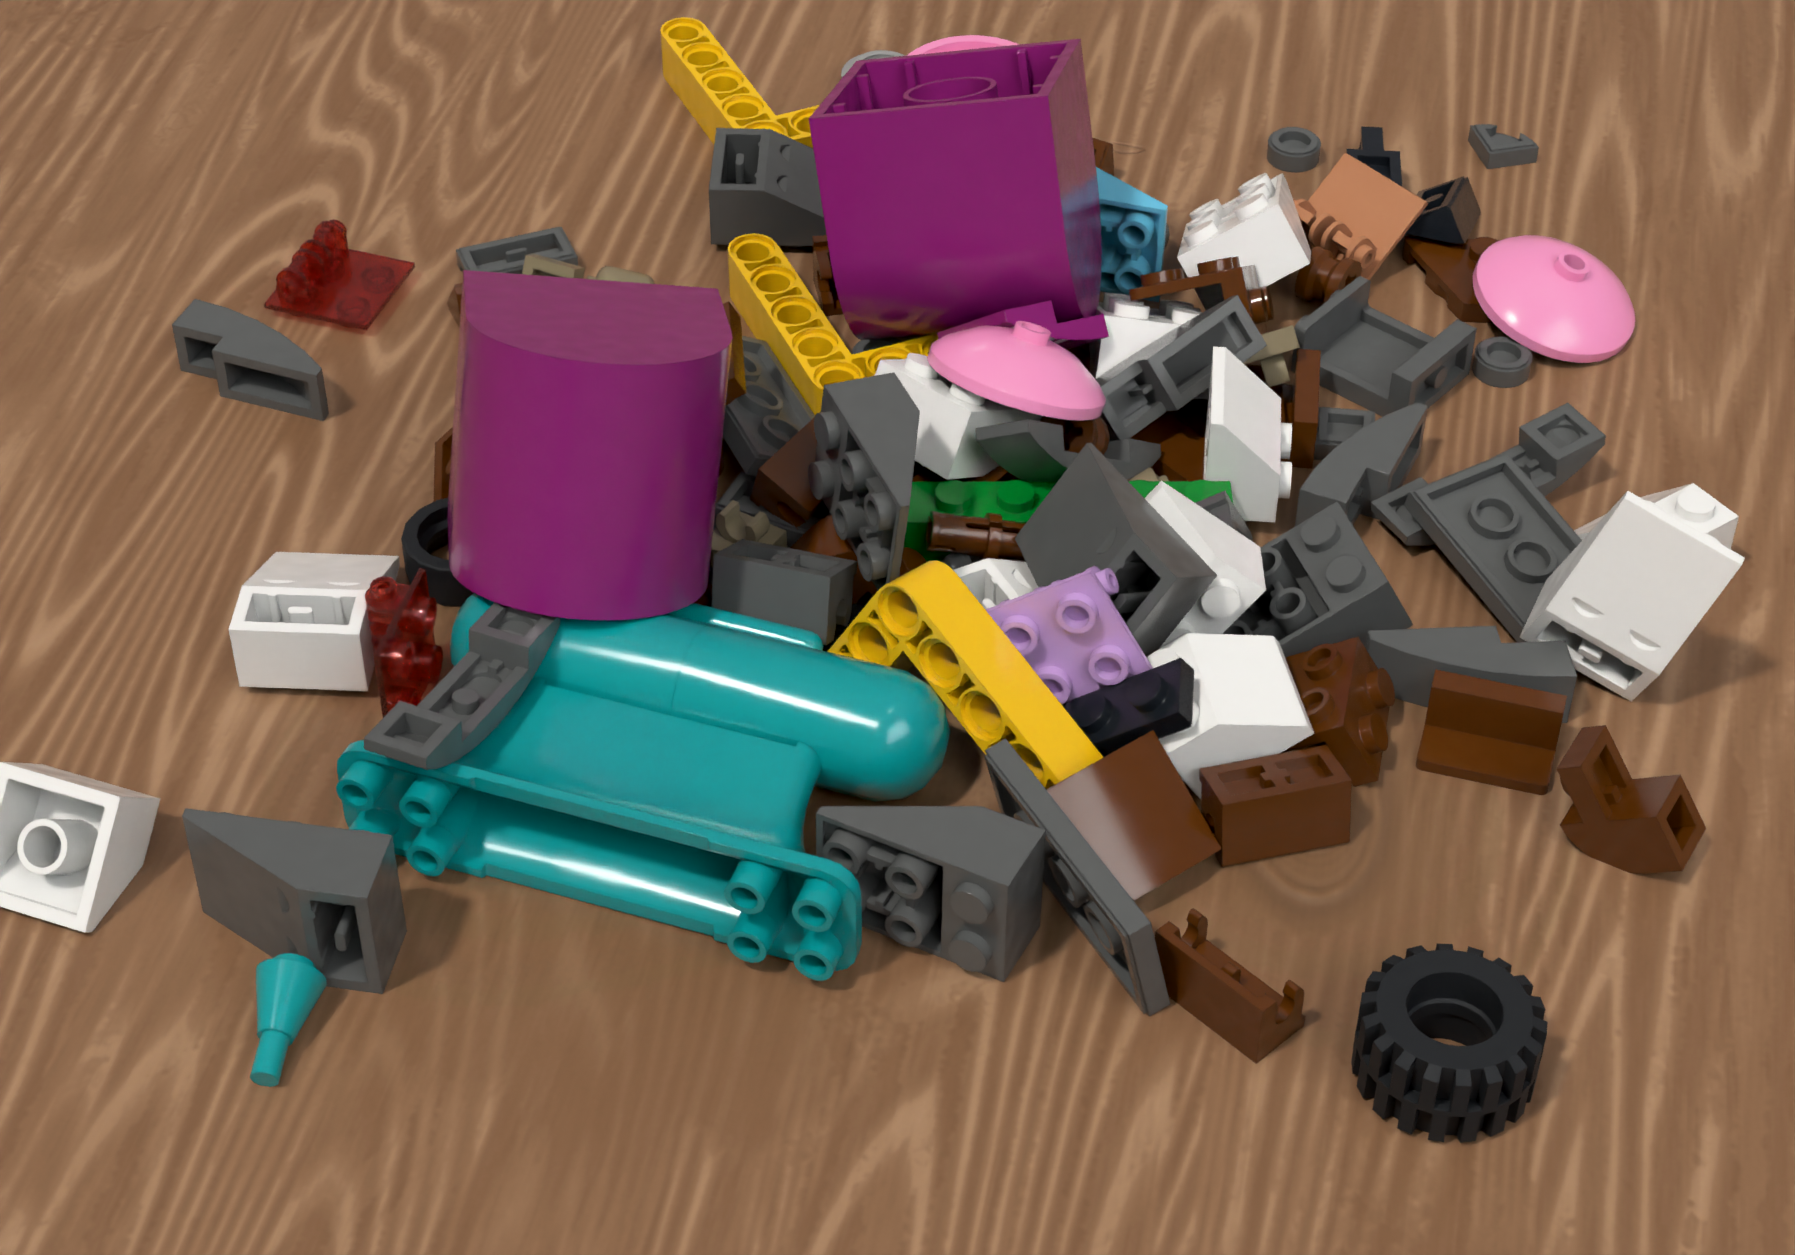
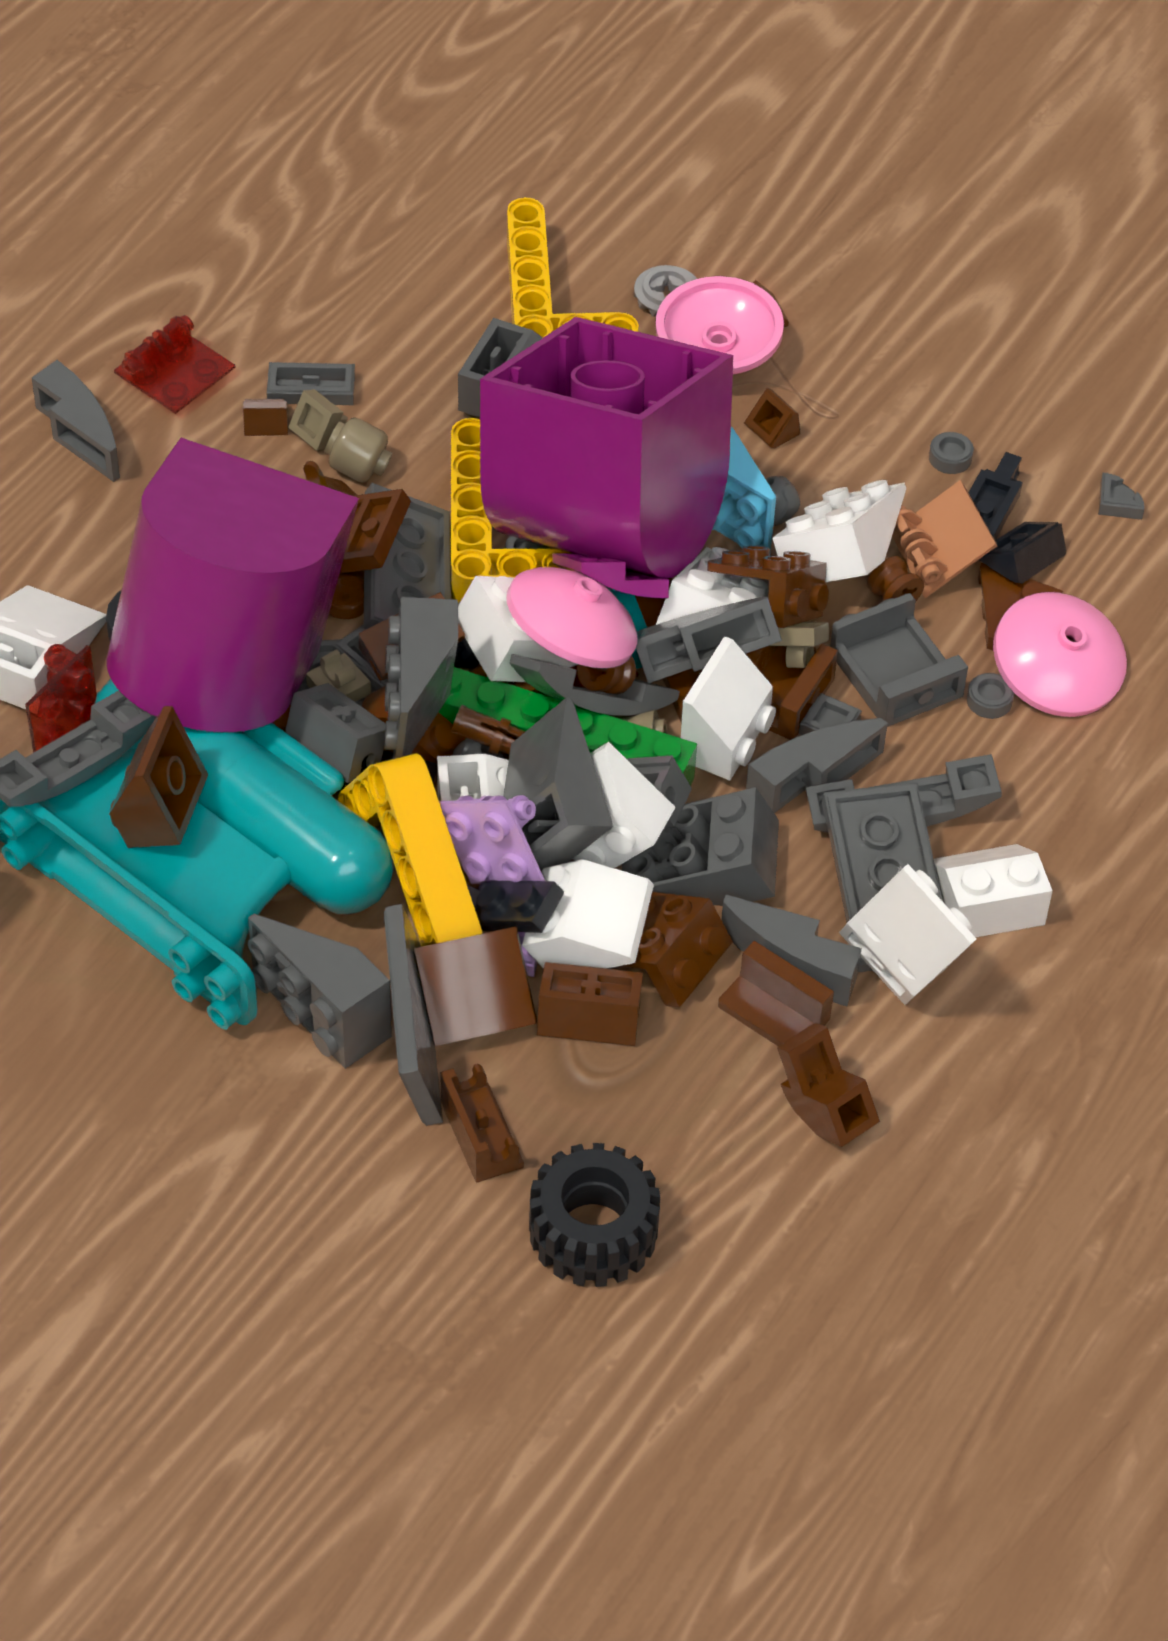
camera: 20 degrees right, 10 degrees up
none -> reddish brown slope [109,706,208,848]

